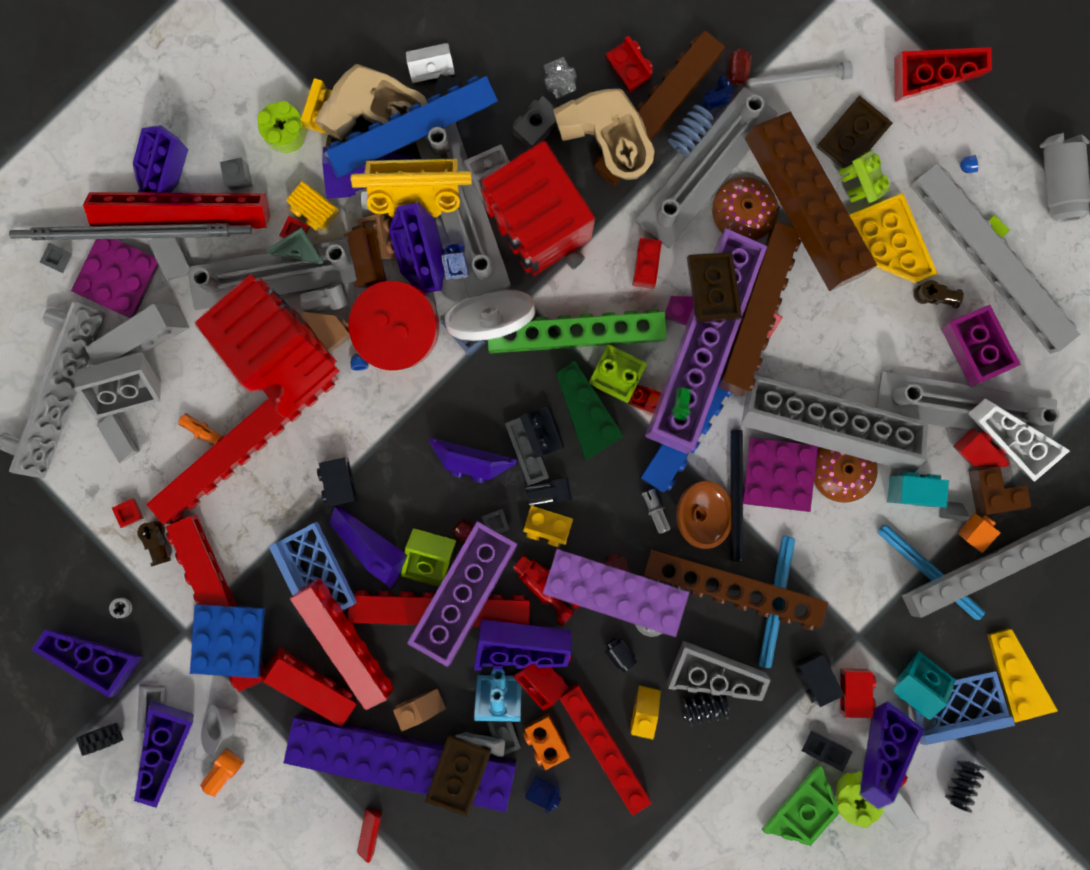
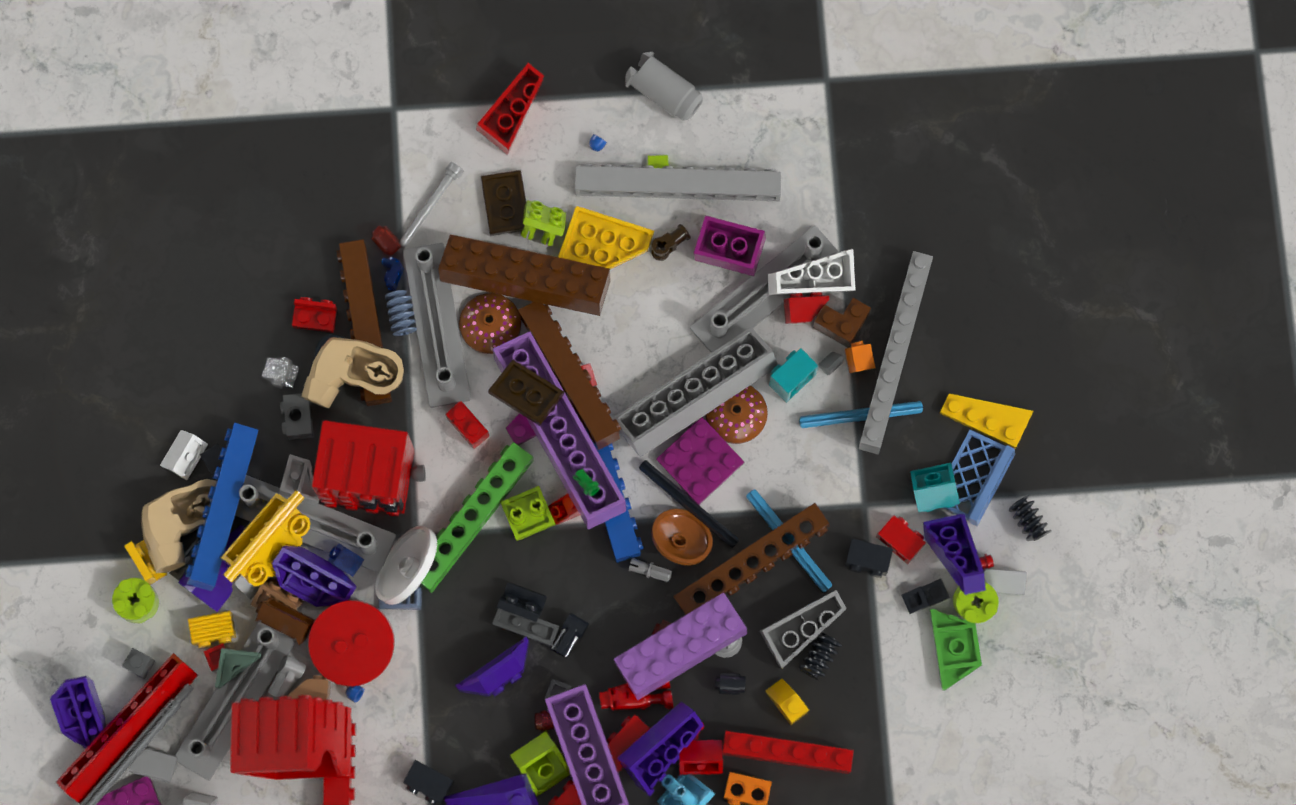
camera: 50 degrees left, 10 degrees down
yellow bracket [523,505,573,547] -> none
dark green wedge [556,361,623,461] -> none

